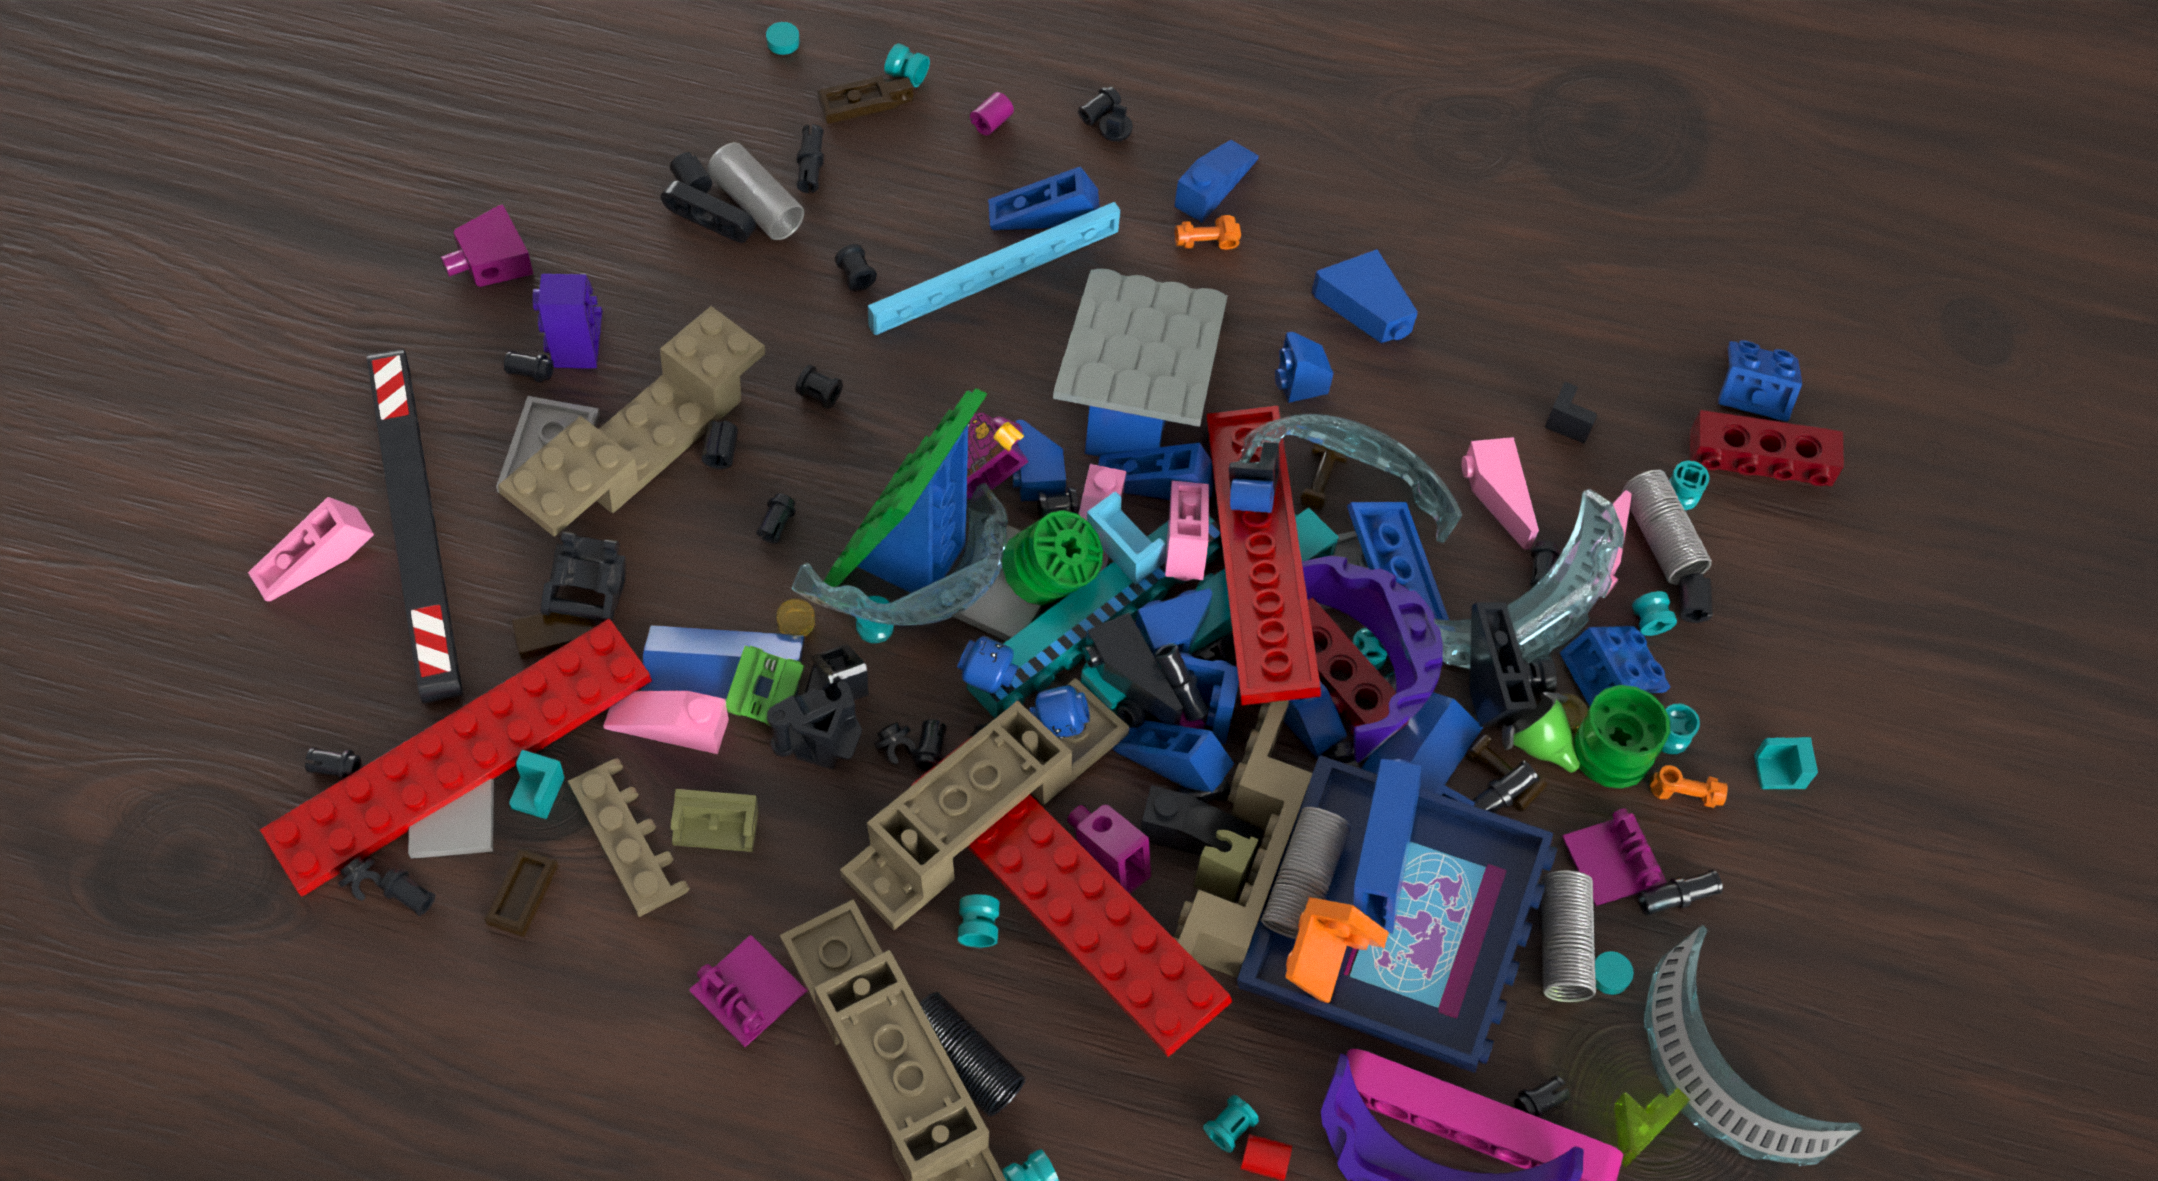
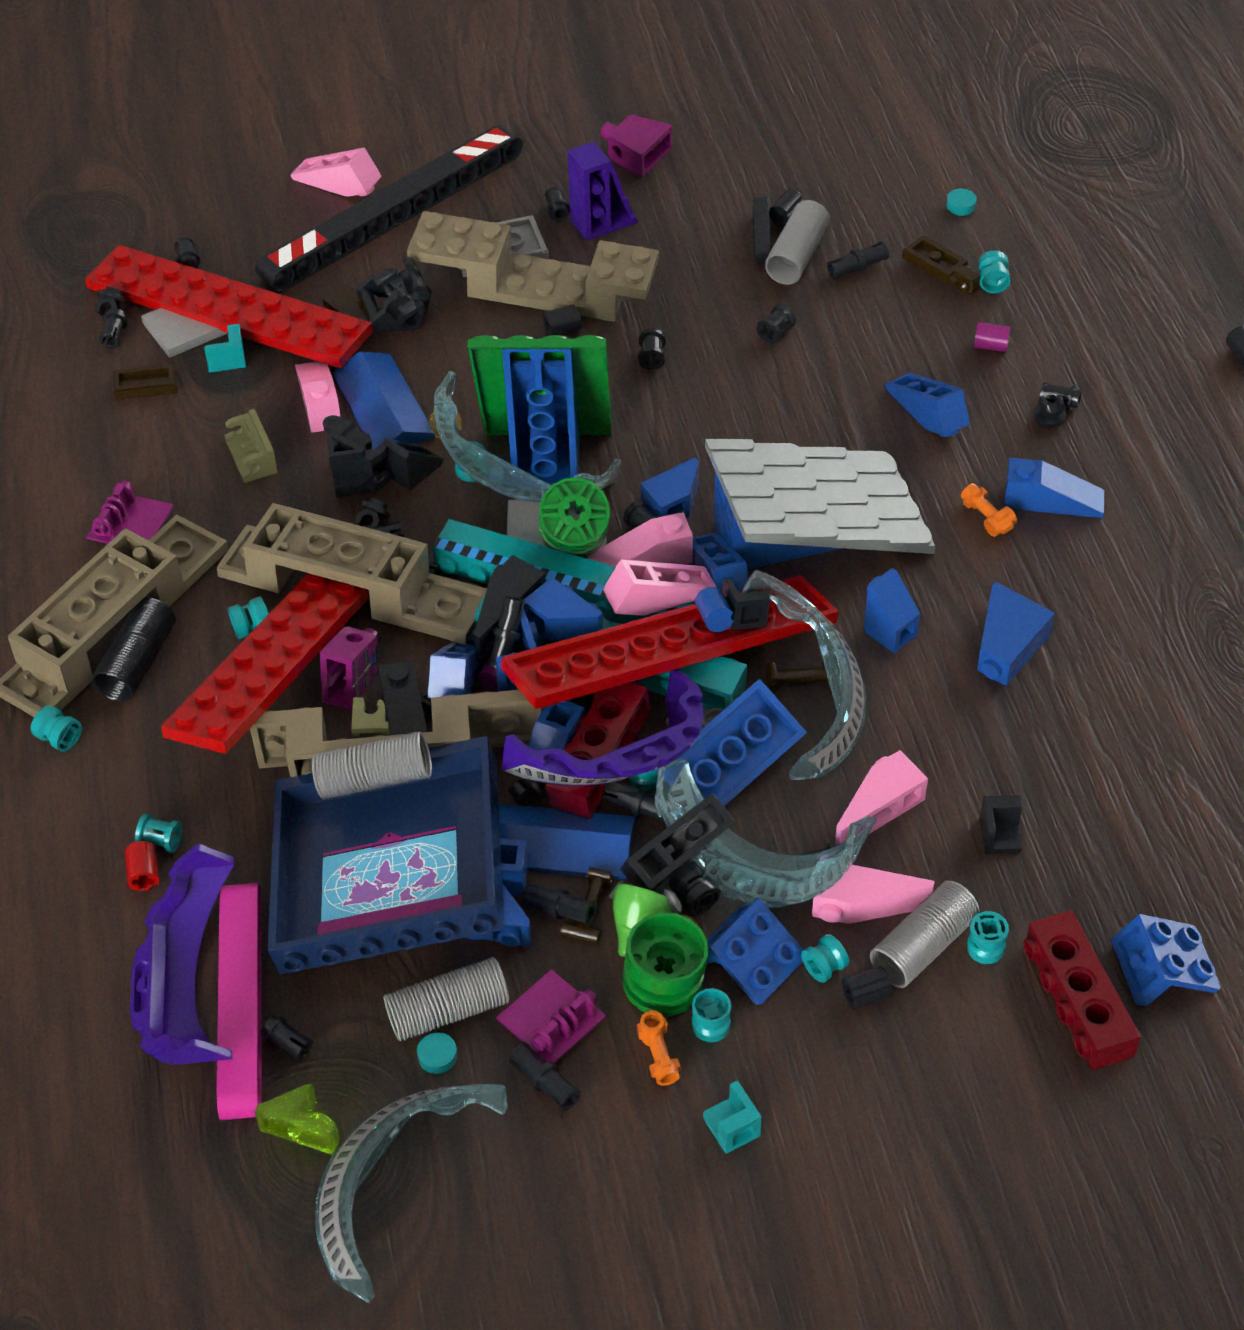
camera: 70 degrees right, 10 degrees down
dark tan hinge [568,758,690,917] -> none
bright green piece [726,645,805,726] -> none
medium azure tile [868,202,1120,335] -> none
blue head [957,636,1019,694] -> none
magenta torso [967,412,1028,502] -> none
blue head [1029,685,1090,739] -> none
medium azure panel [1087,491,1166,585] -> none
orange bracket [1285,897,1389,1003] -> none
blue slope [1353,758,1422,934] -> none

